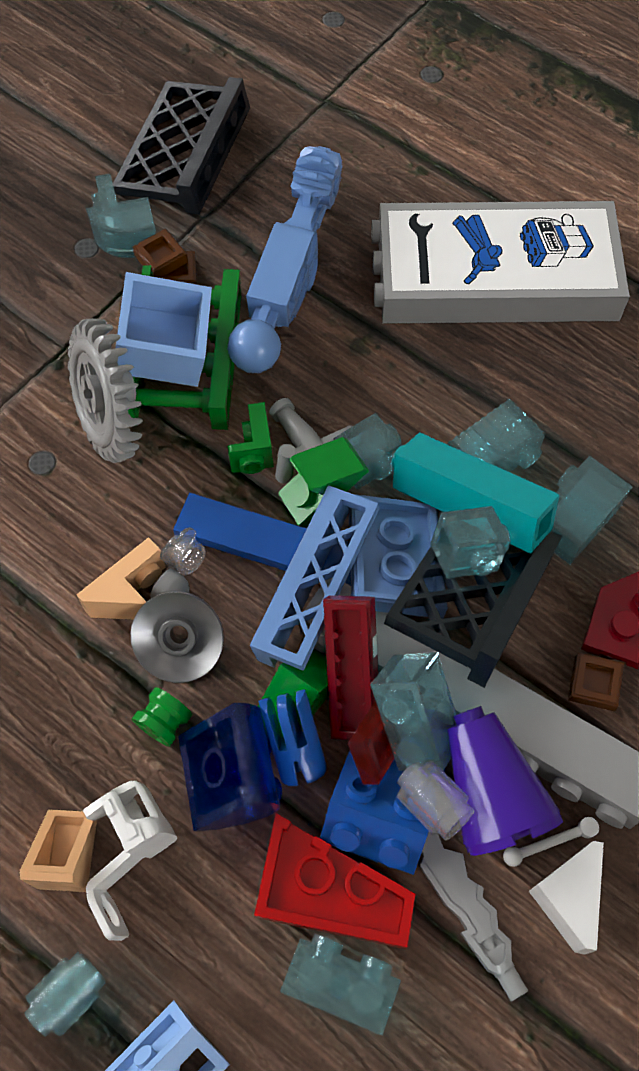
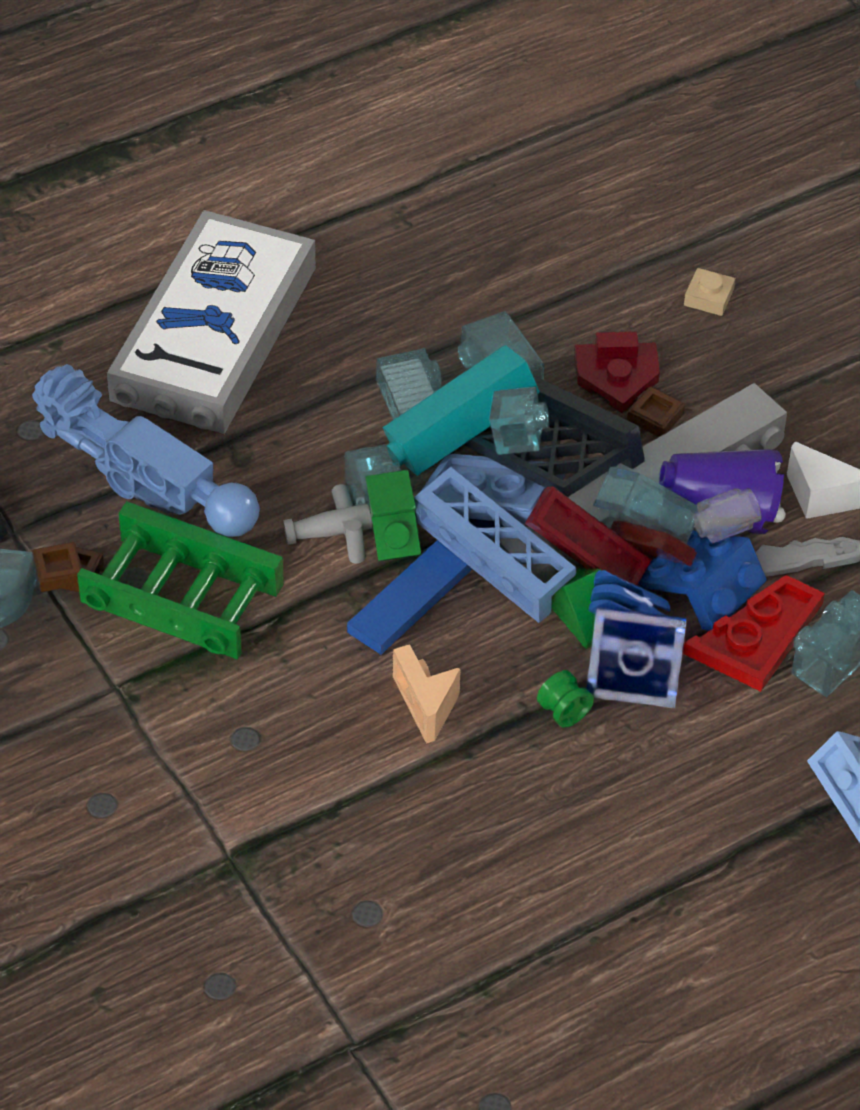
camera: 70 degrees left, 15 degrees down
light nougat slope [20,809,97,892] -> none
clear light blue brick [24,951,106,1037] -> none
light grey gear [68,318,143,463] -> none
white piece [83,781,177,941] -> none
light blue piece [115,272,212,387] -> none
flat silver dish [131,591,224,683] -> none
light grey hinge [150,568,190,598] -> none
clear plate [160,527,206,575] -> none
green bracket [227,402,274,474] -> none

